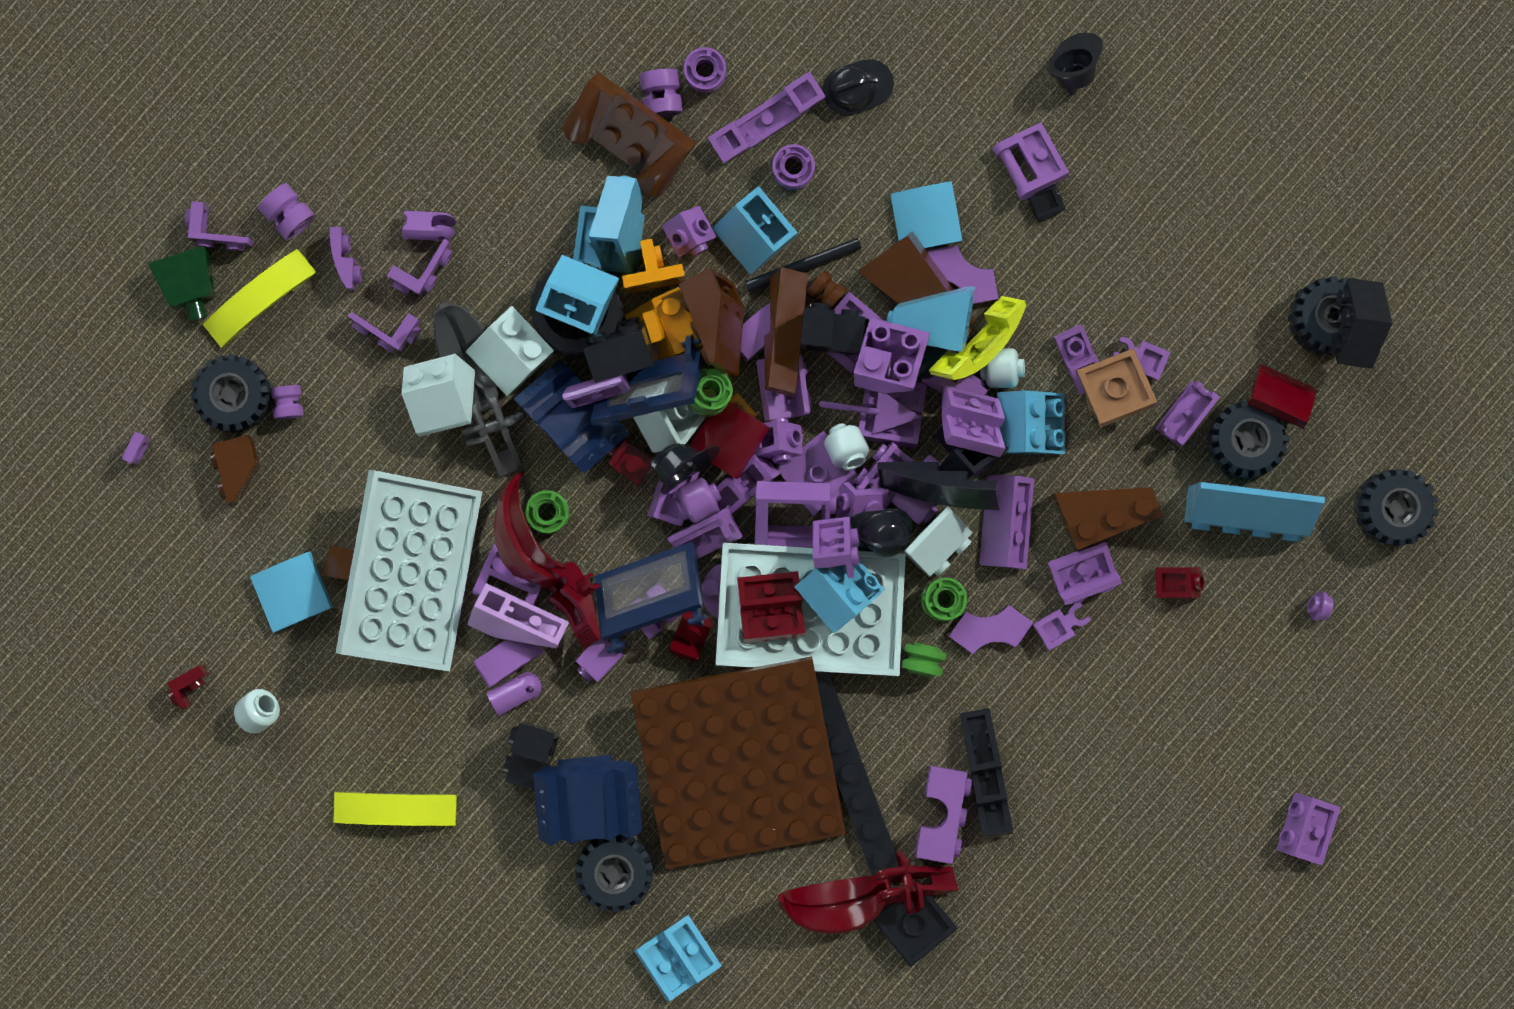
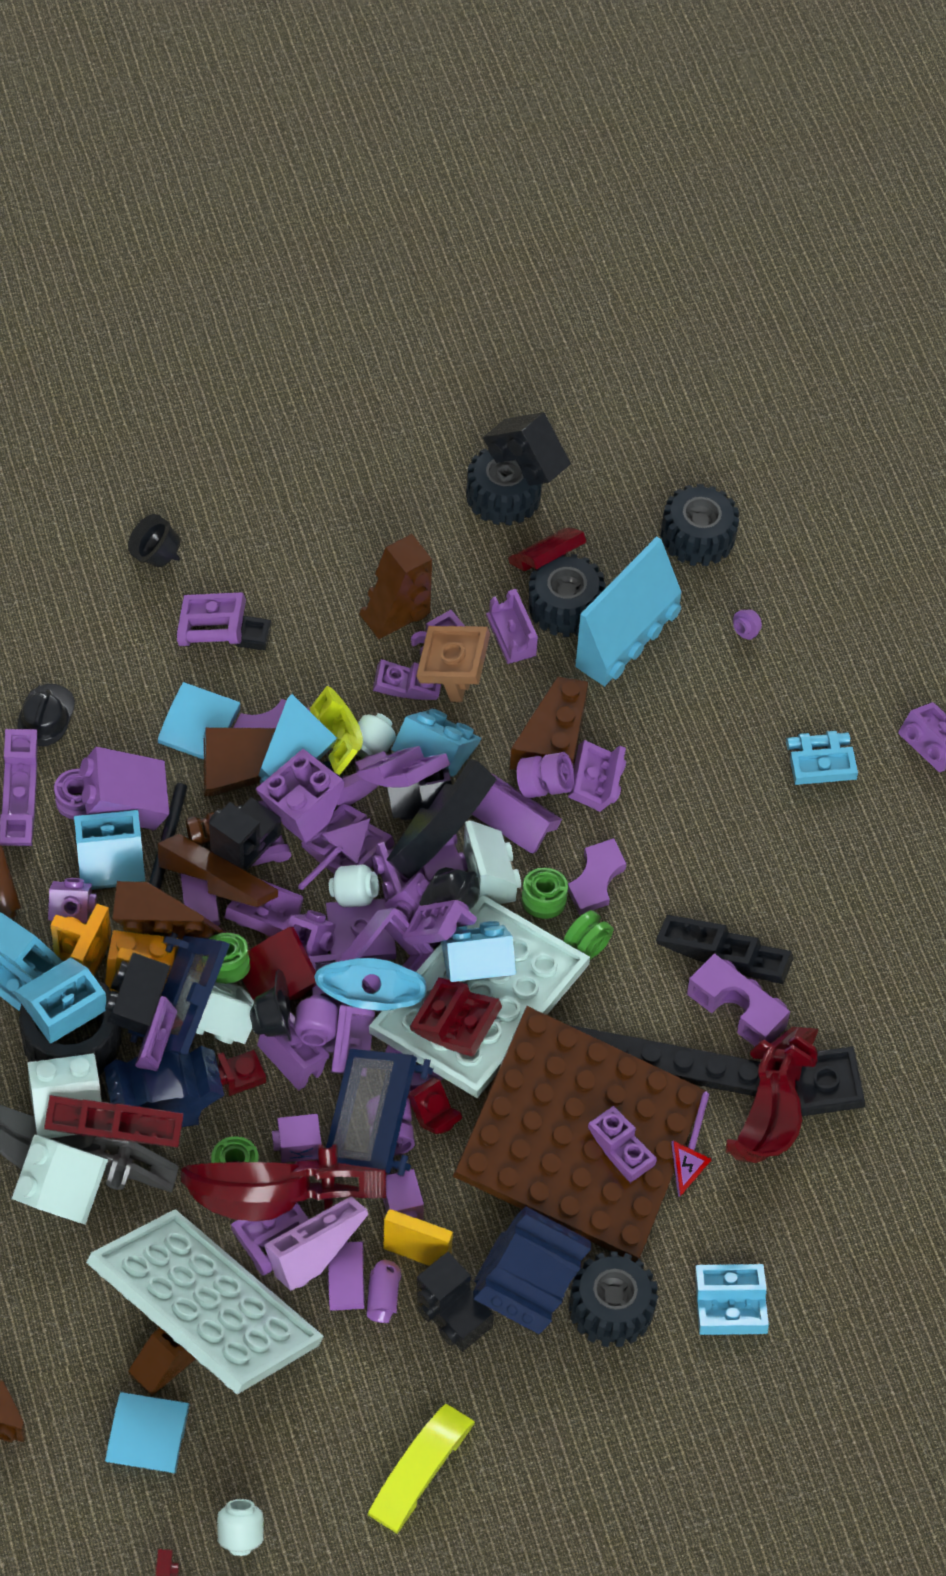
camera: 60 degrees left, 30 degrees down
medium lavender plate [1032,603,1091,651] -> none
dark red bracket [1156,567,1205,598] -> none
none -> dark red slope [44,1095,184,1148]
none -> medium lavender brick [80,747,169,830]
none -> medium lavender brick [272,1114,321,1163]
none -> medium azure piece [314,958,427,1011]
none -> reddish brown wedge [359,534,432,639]
none -> yellow tile [384,1209,453,1266]
none -> medium lavender wheel [517,752,574,799]
none -> medium lavender slope [588,1106,657,1183]
none -> piece [671,1092,712,1197]
none -> medium azure plate [786,731,858,785]

